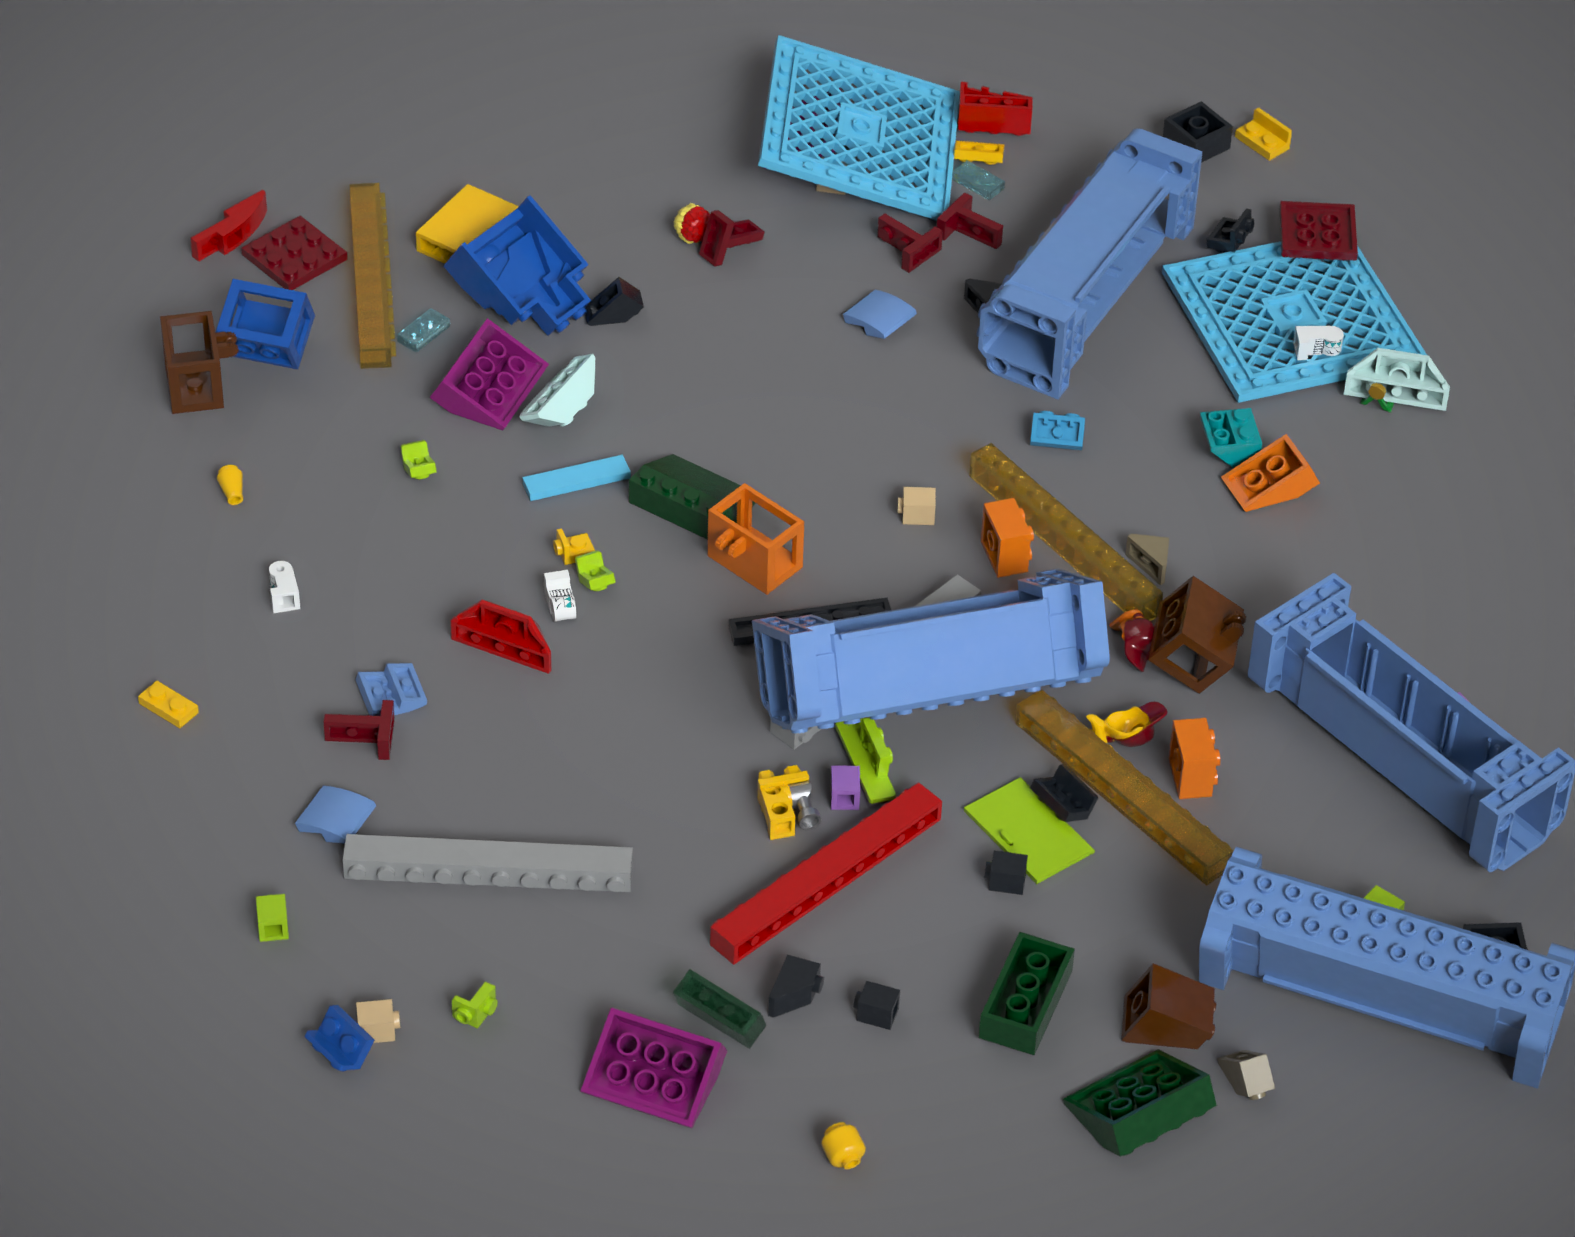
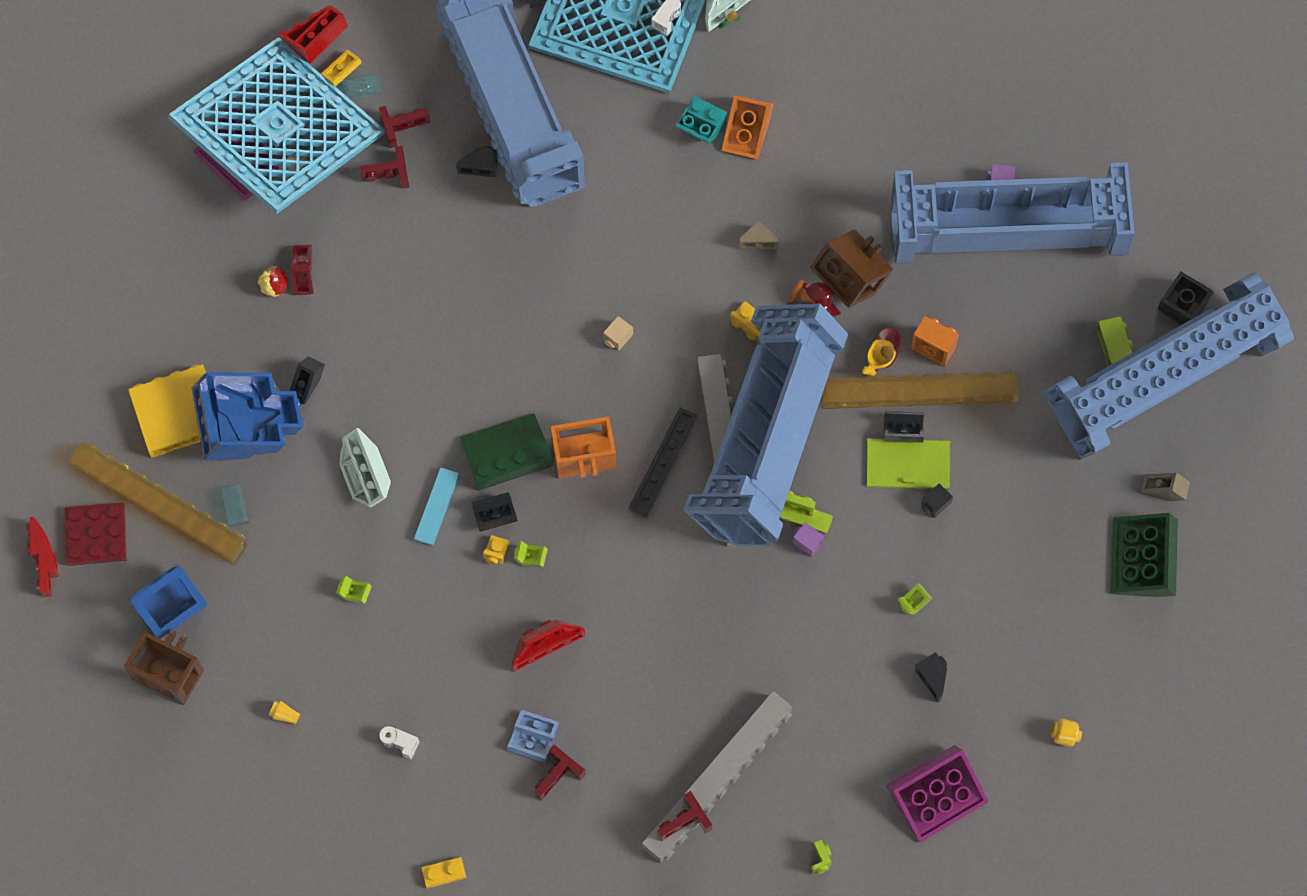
camera: 50 degrees left, 25 degrees up
medium blue slope [295,786,376,843] -> none
magenta slope [430,318,549,431] -> none
white leg [544,570,576,622] -> none
clear green brick [673,969,767,1049] -> none
red brick [710,782,942,965] -> none
yellow hips [758,765,821,840] -> none
medium blue slope [843,290,917,339] -> none
black brick [853,981,900,1030] -> none
clear yellow brick [969,443,1164,621] -> none
dark green brick [979,932,1075,1055] -> none
orange brick [981,498,1034,578] -> none
dark azure bracket [1030,411,1085,450] -> none
reddish brown slope [1121,963,1216,1049] -> none
none -> black bracket [472,492,518,532]
none -> dark red bracket [657,791,713,841]
none -> lime bracket [897,583,933,614]

